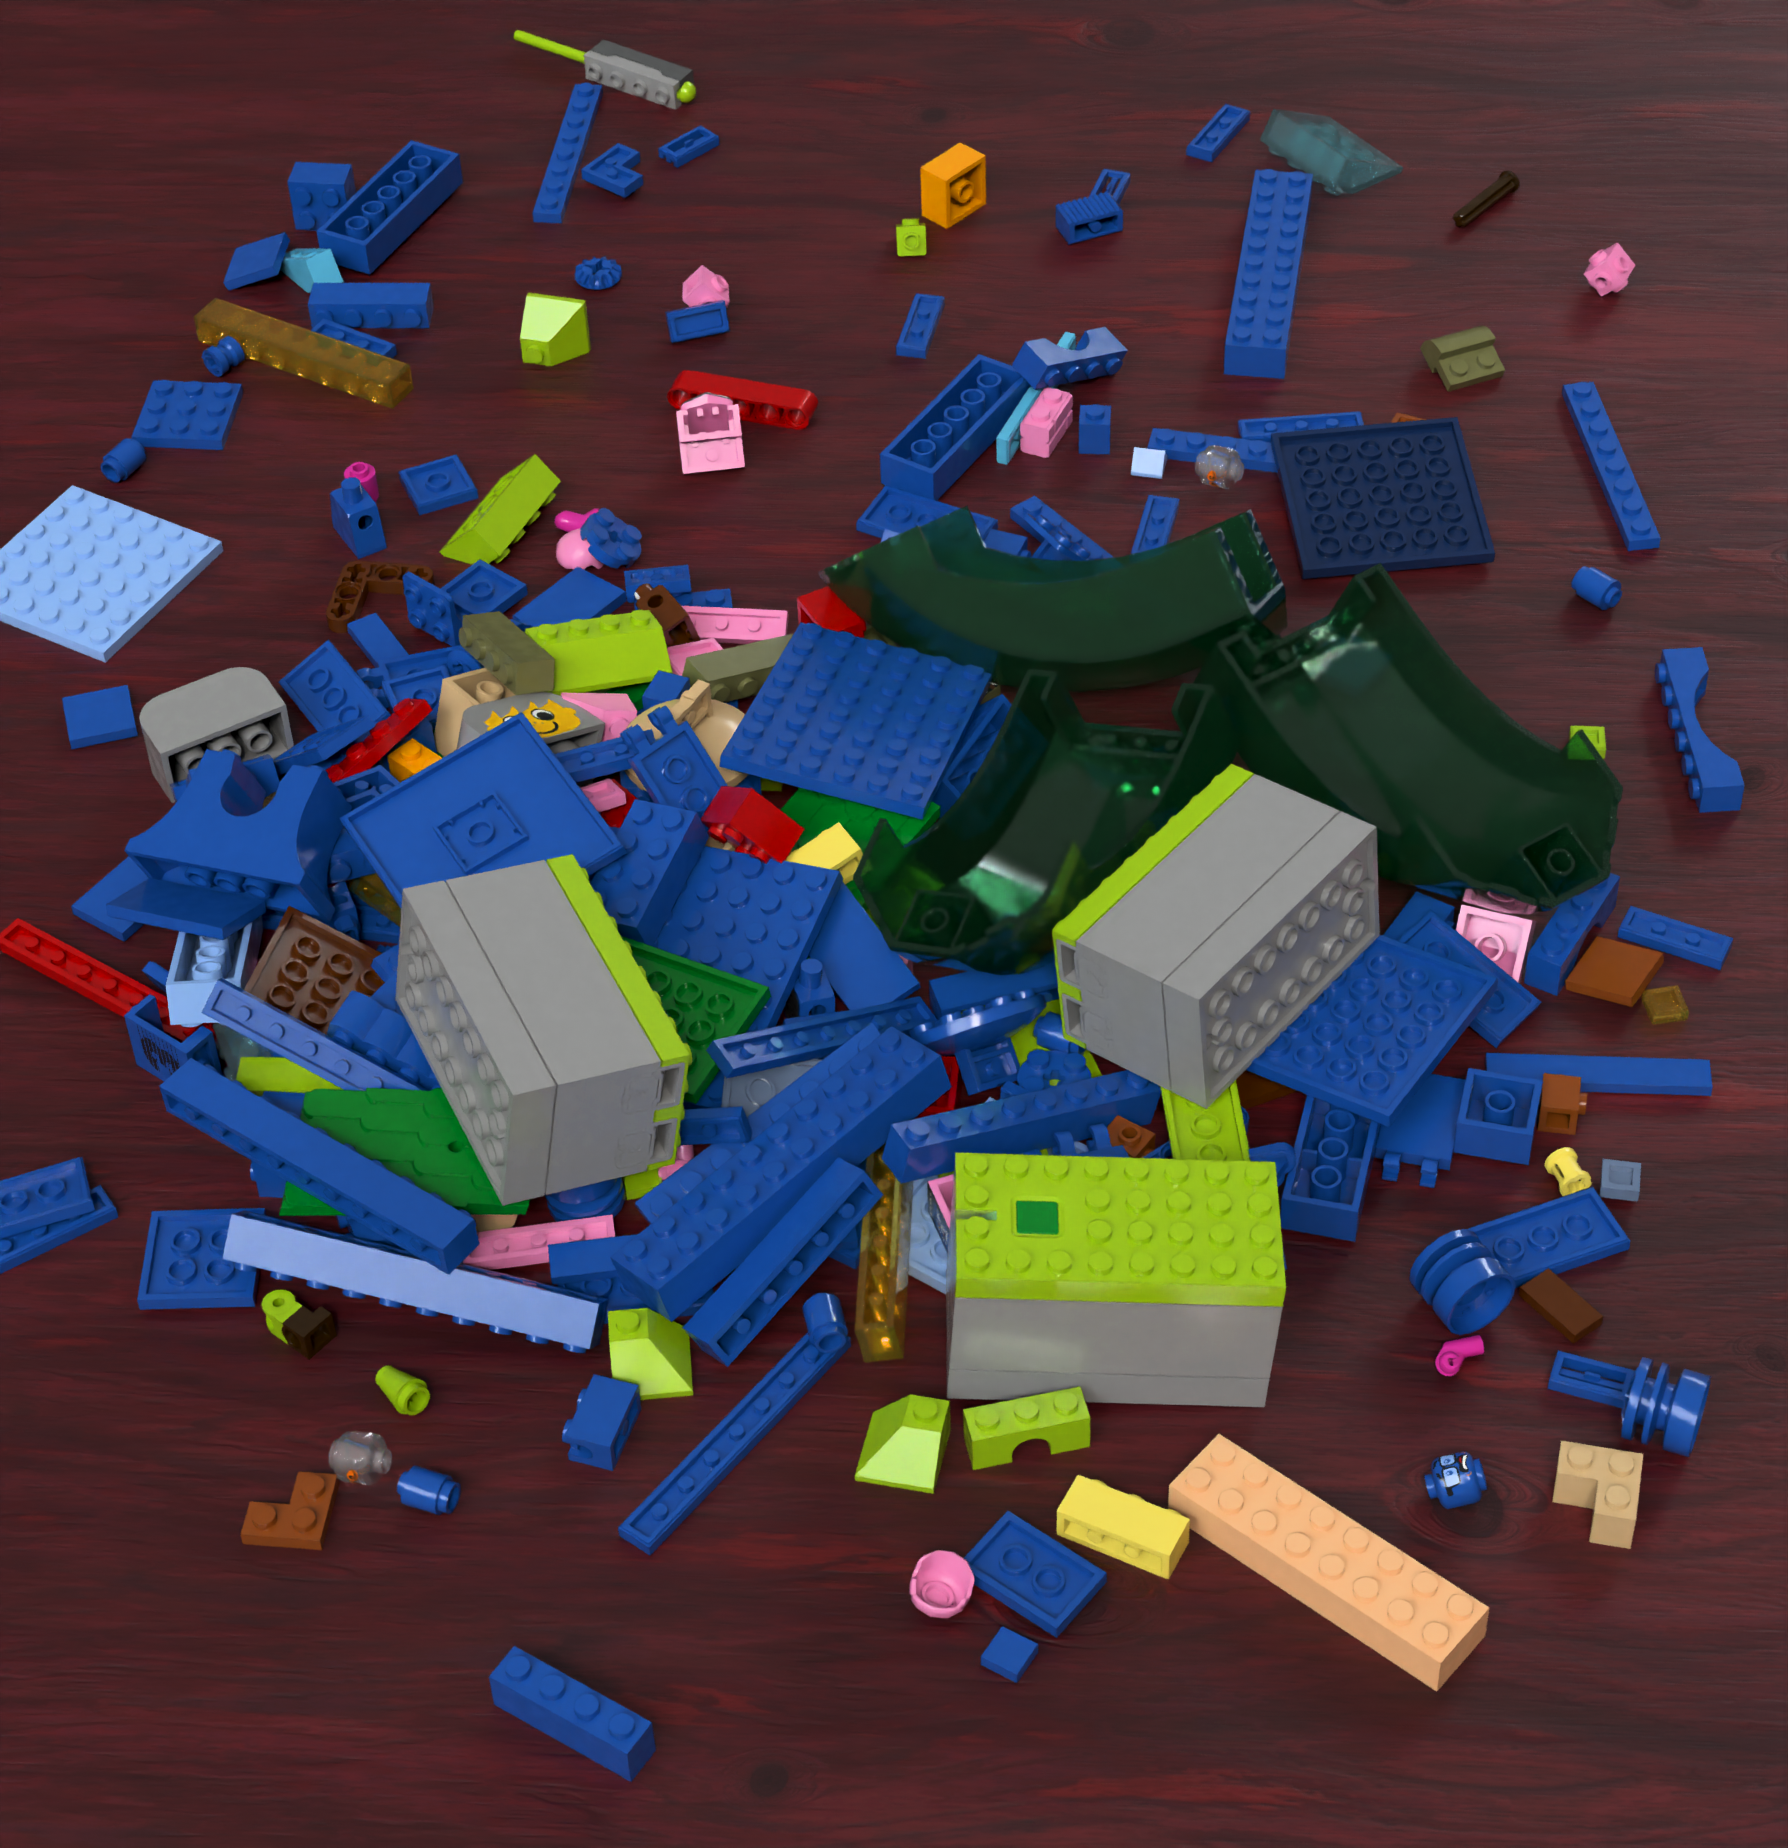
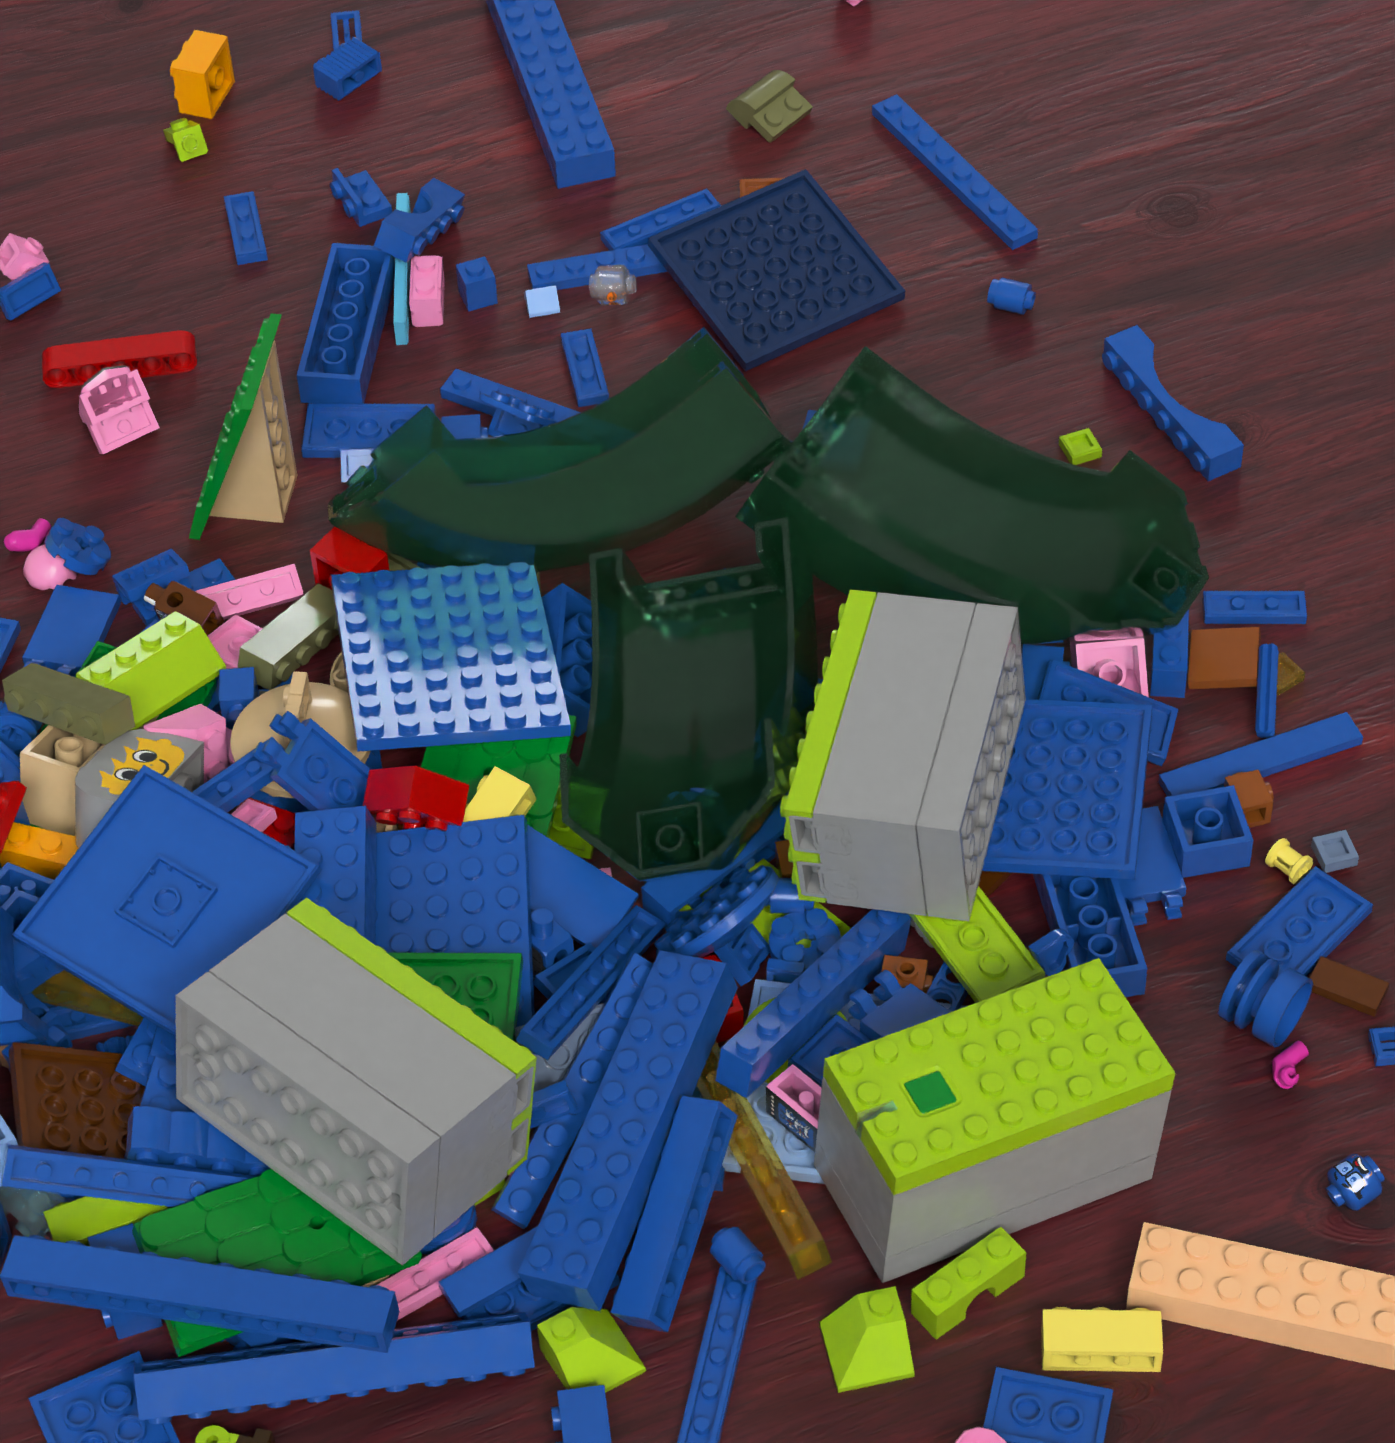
camera: 25 degrees left, 5 degrees up
none -> tan piece [189,313,298,540]
none -> blue bracket [330,168,392,227]
none -> blue axle [1255,643,1279,738]

